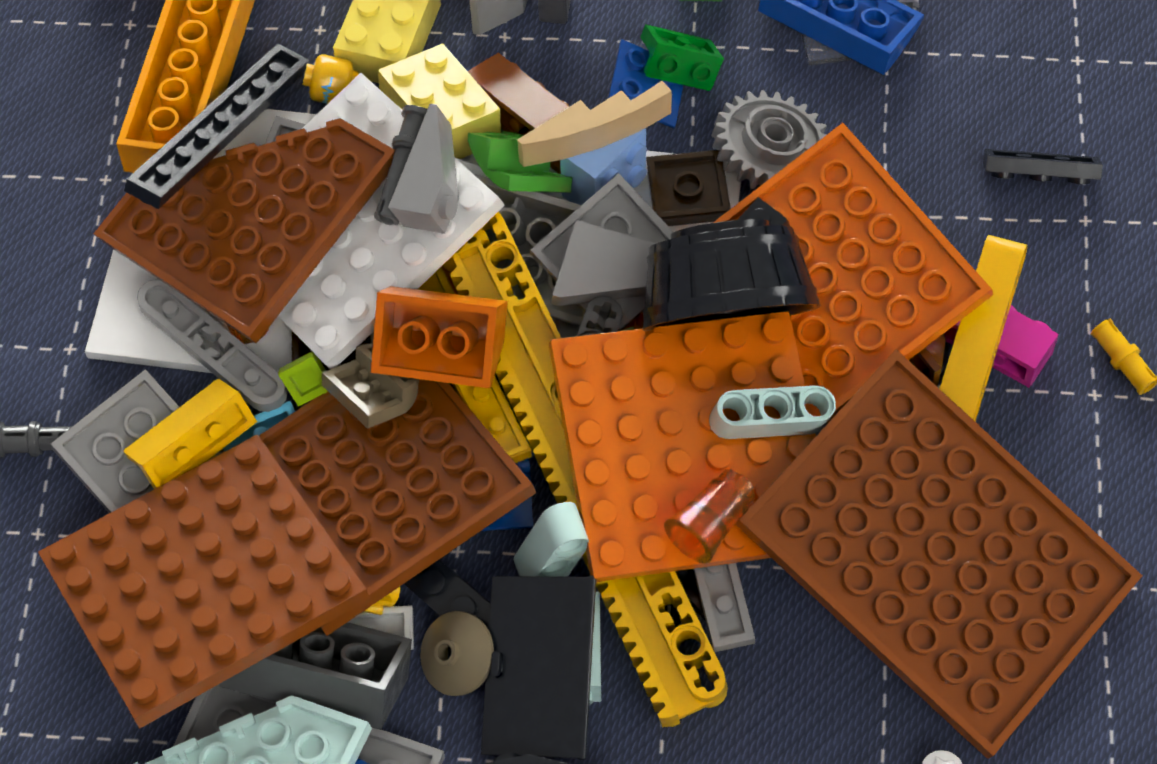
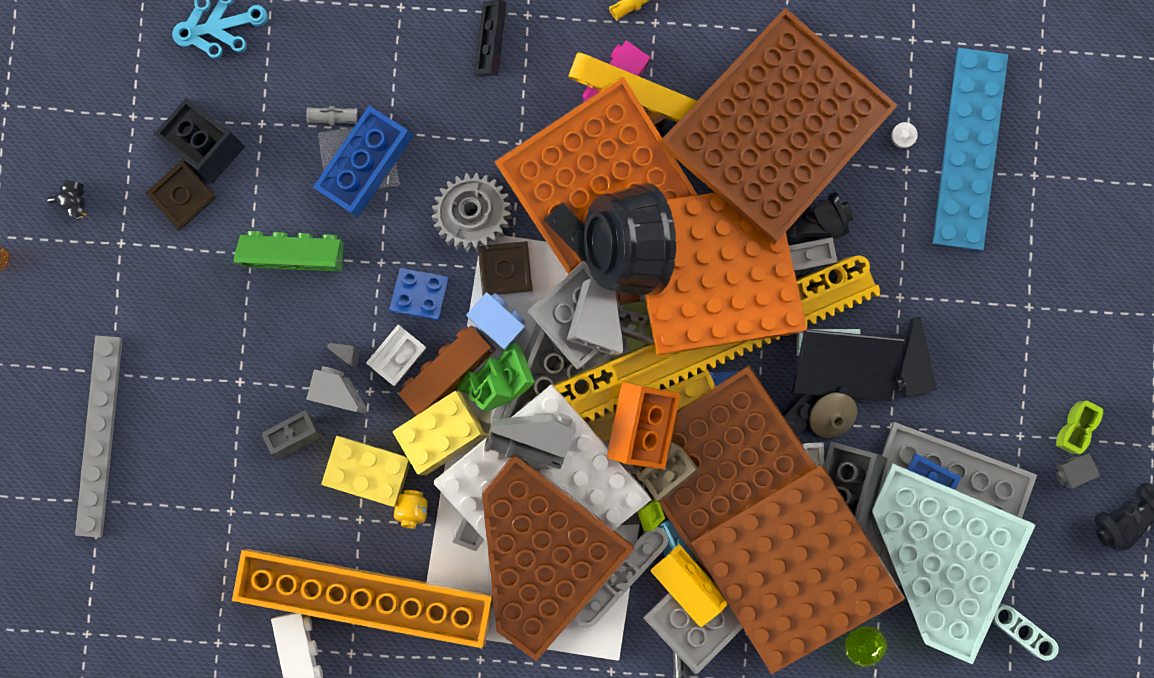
camera: 85 degrees left, 25 degrees up
plate [124,44,309,209] -> none
light aqua beam [513,502,590,577] -> none
tan slope [517,81,672,167] -> none
green bracket [640,24,724,91] -> none
clear orange plant [664,469,756,564] -> none
light aqua beam [709,385,836,439] -> none
none -> white plate [367,325,426,386]
none -> black animal [786,192,853,246]
none -> clear neon green piece [845,626,887,667]

